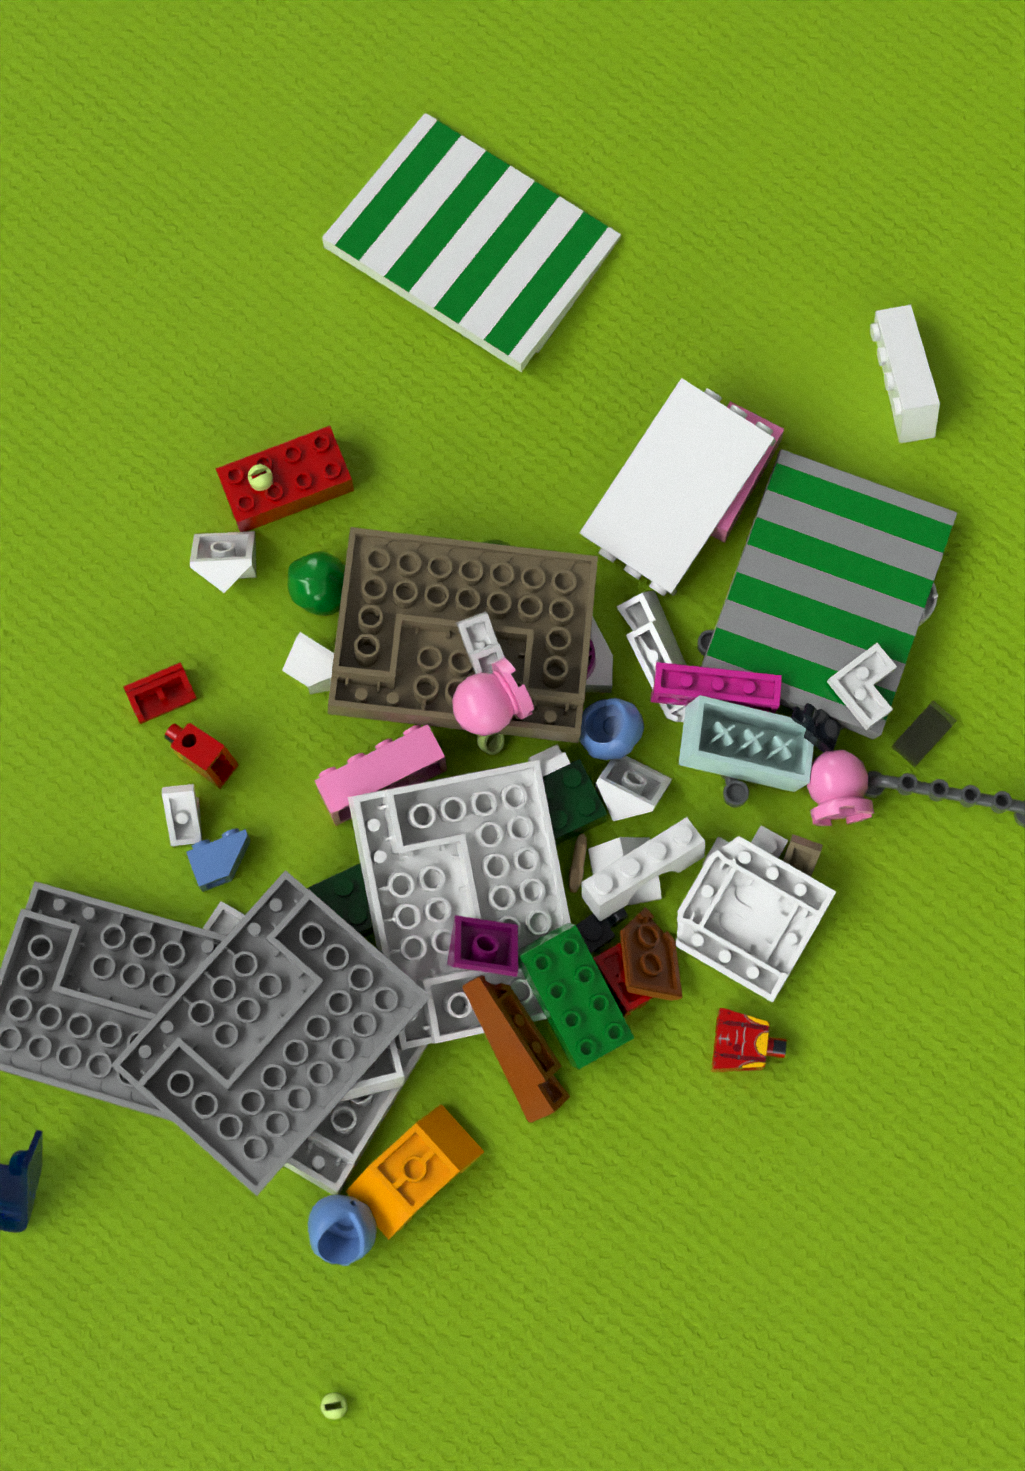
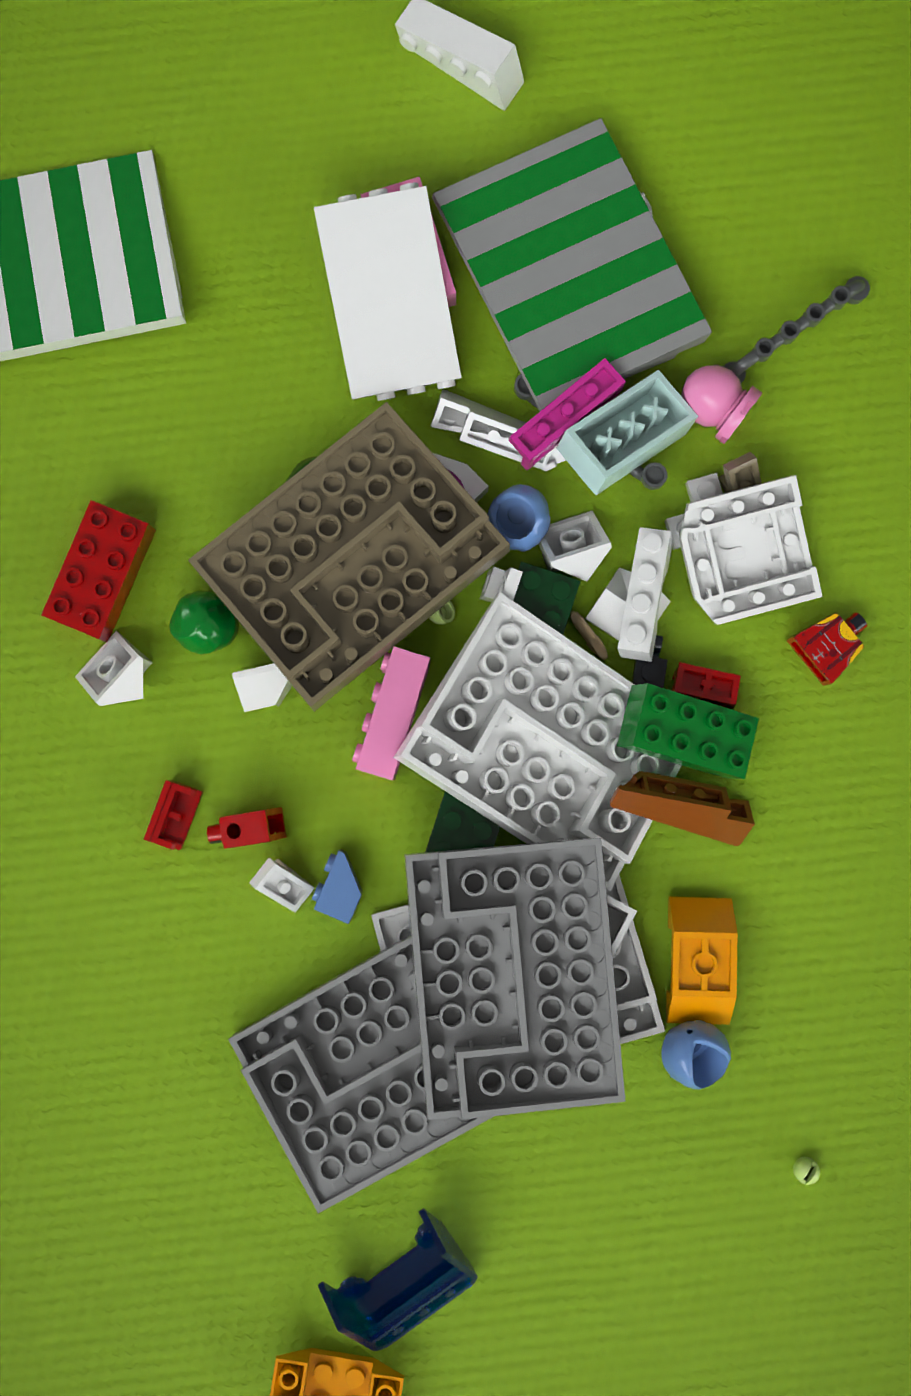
camera: 55 degrees left, 10 degrees up
yellowish green hinge [248,464,273,491] -> none
magenta slope [447,915,518,977] -> none
bright pink tile [452,657,534,736] -> none
white slope [456,612,504,674] -> none
dark orange tile [620,907,682,1001] -> none
black plate [791,703,842,753] -> none
white plate [827,643,897,731] -> none
clear smoke tile [892,700,957,767] -> none

